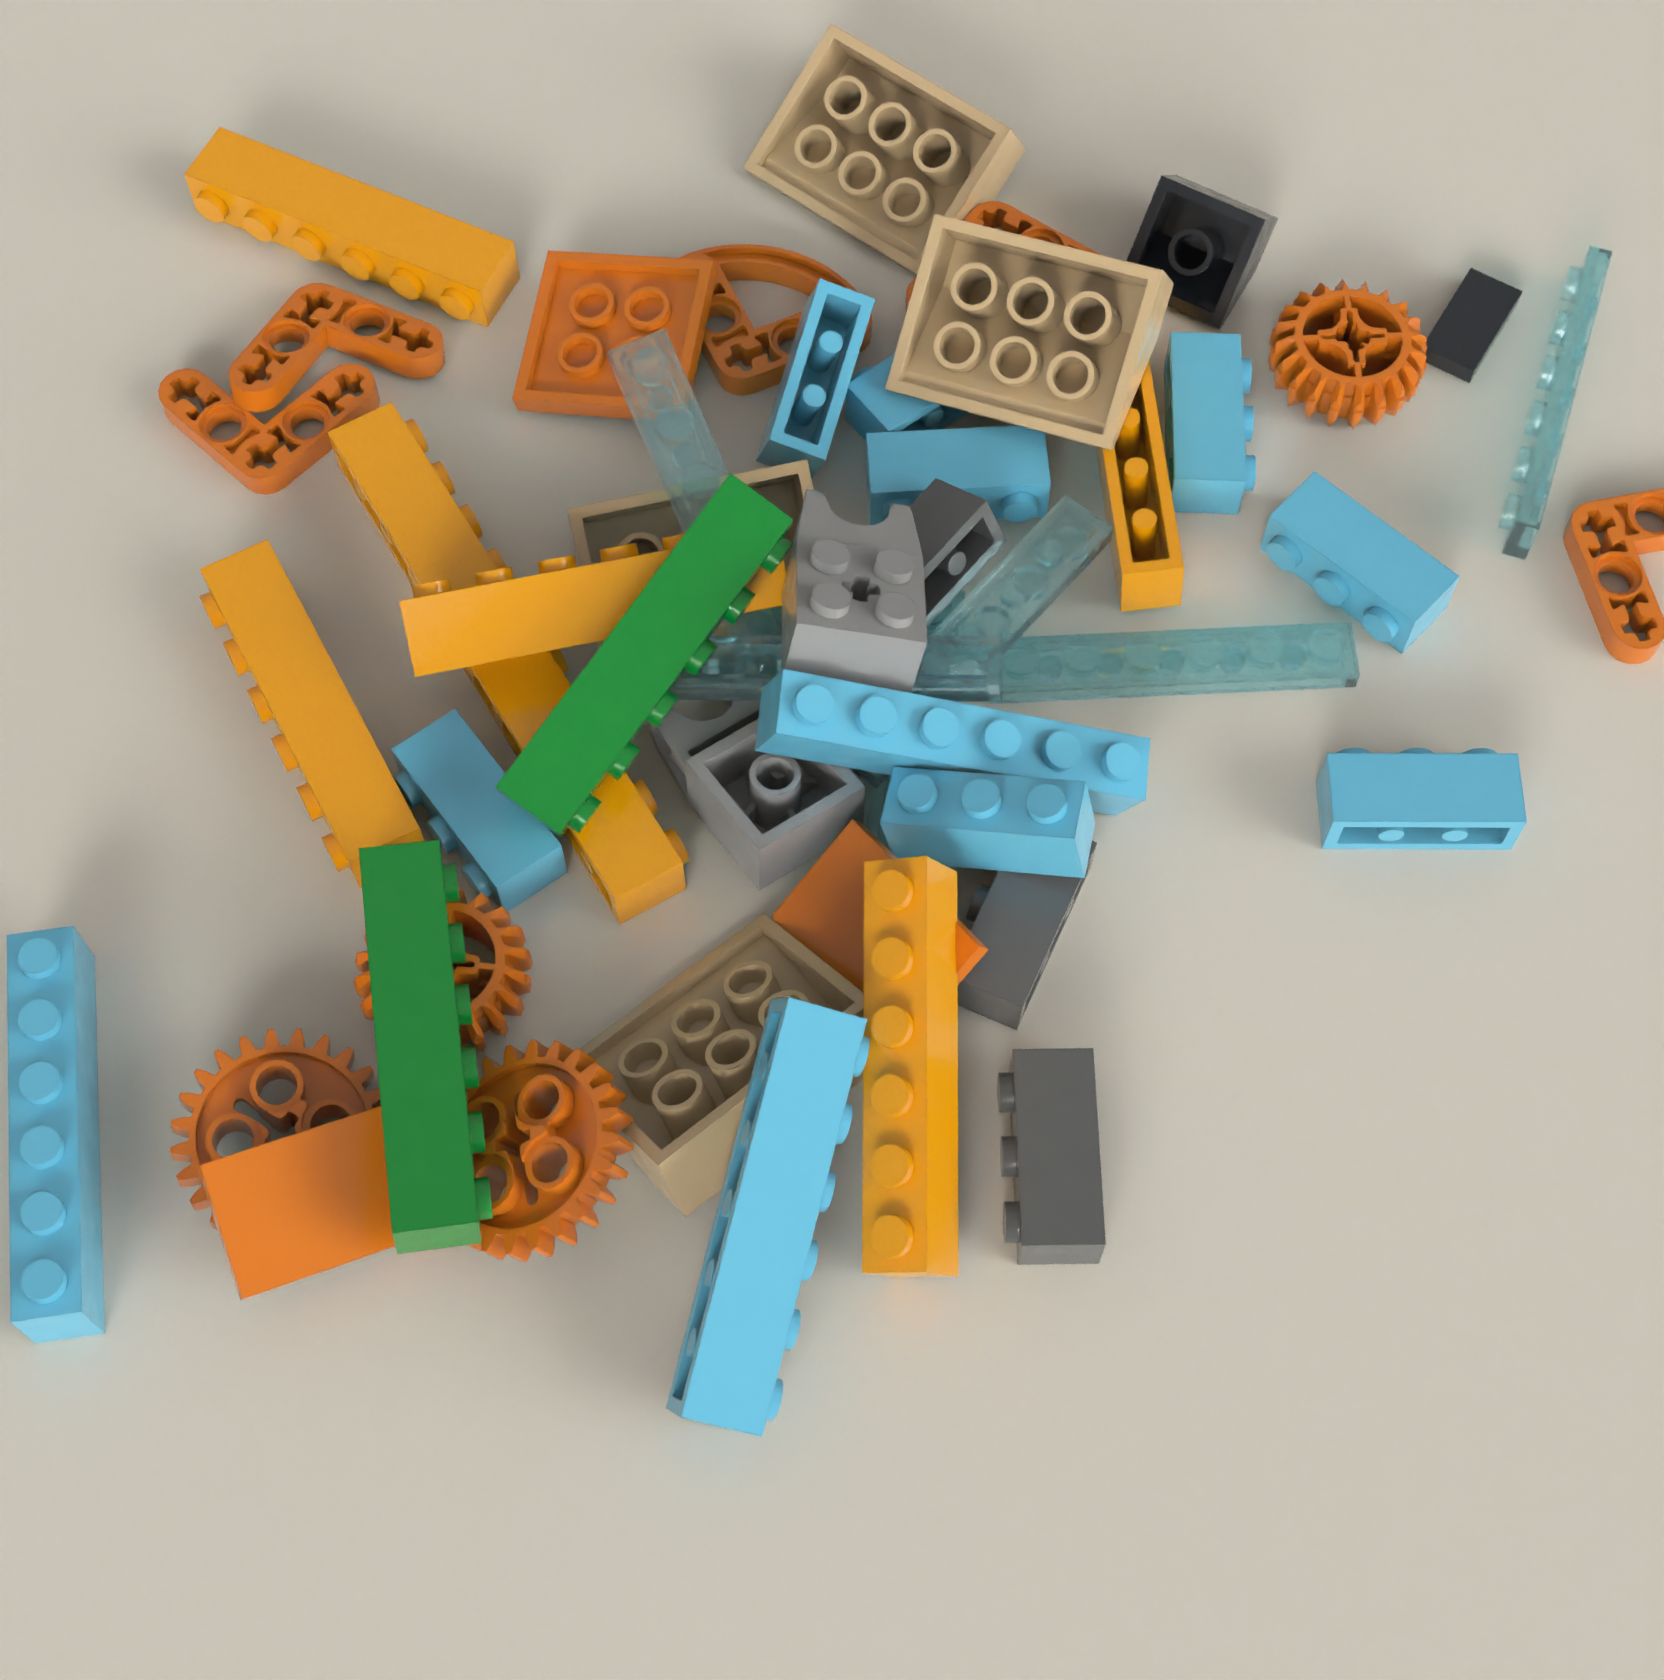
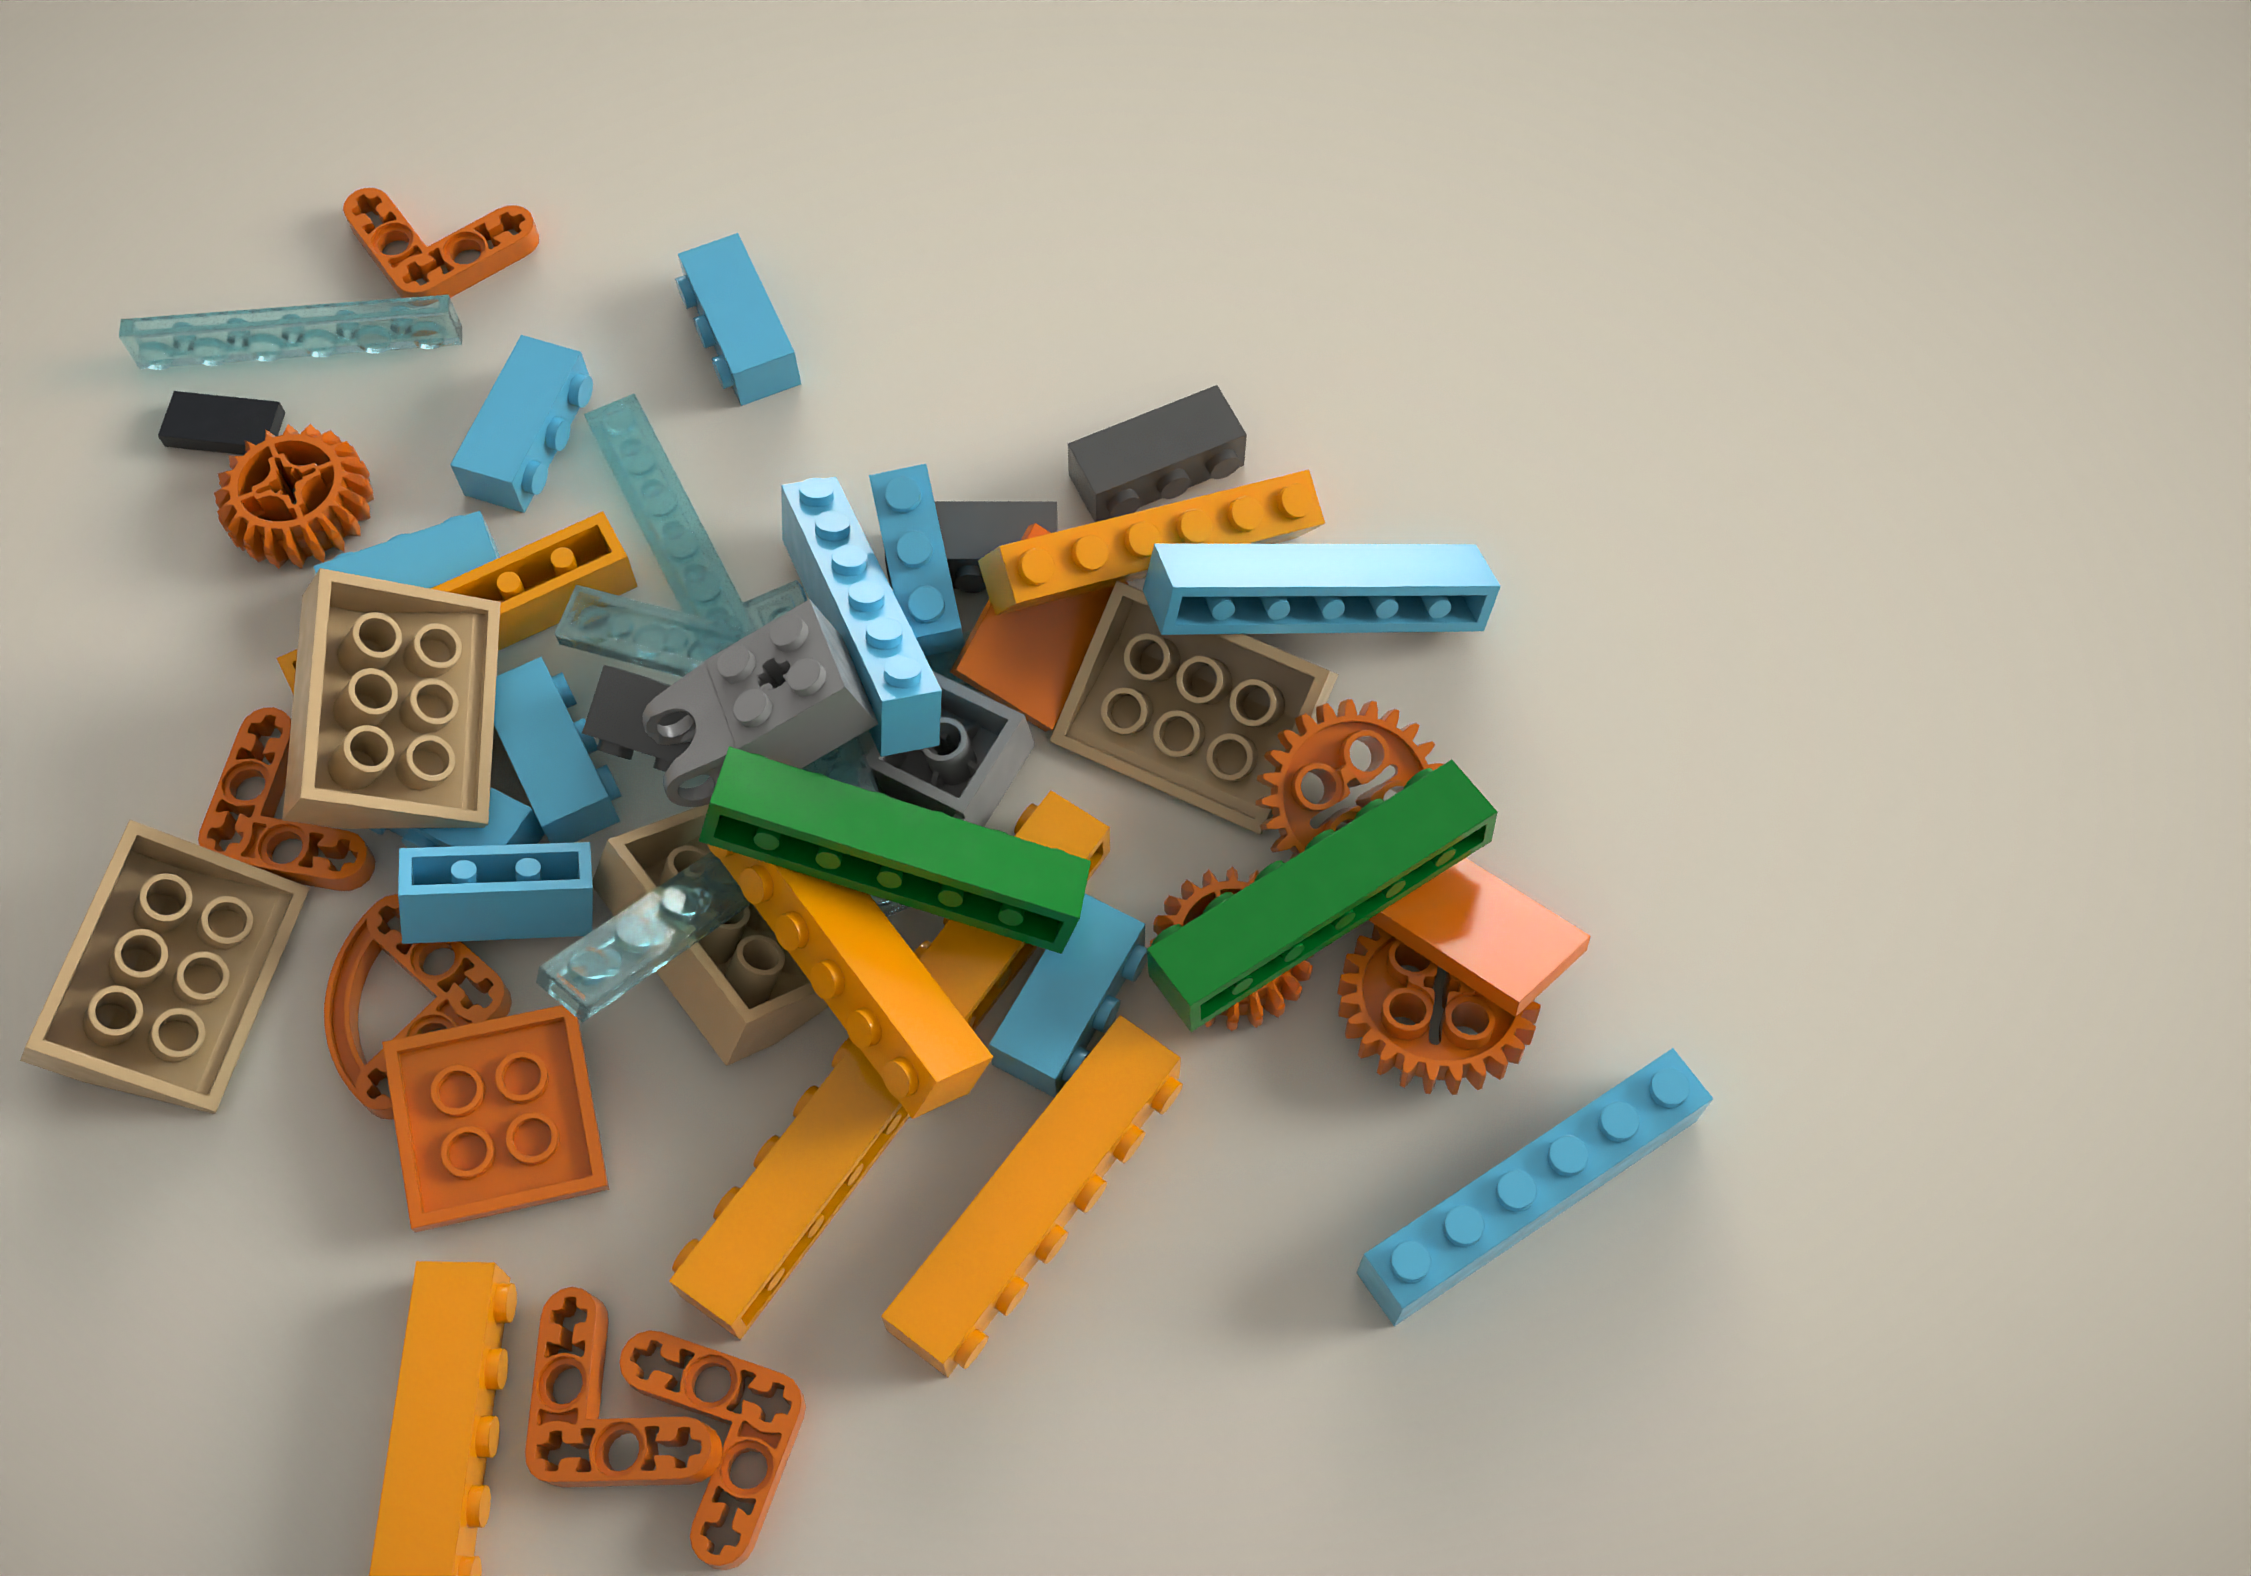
camera: 115 degrees left, 0 degrees up
black slope [1126,175,1278,328] -> none

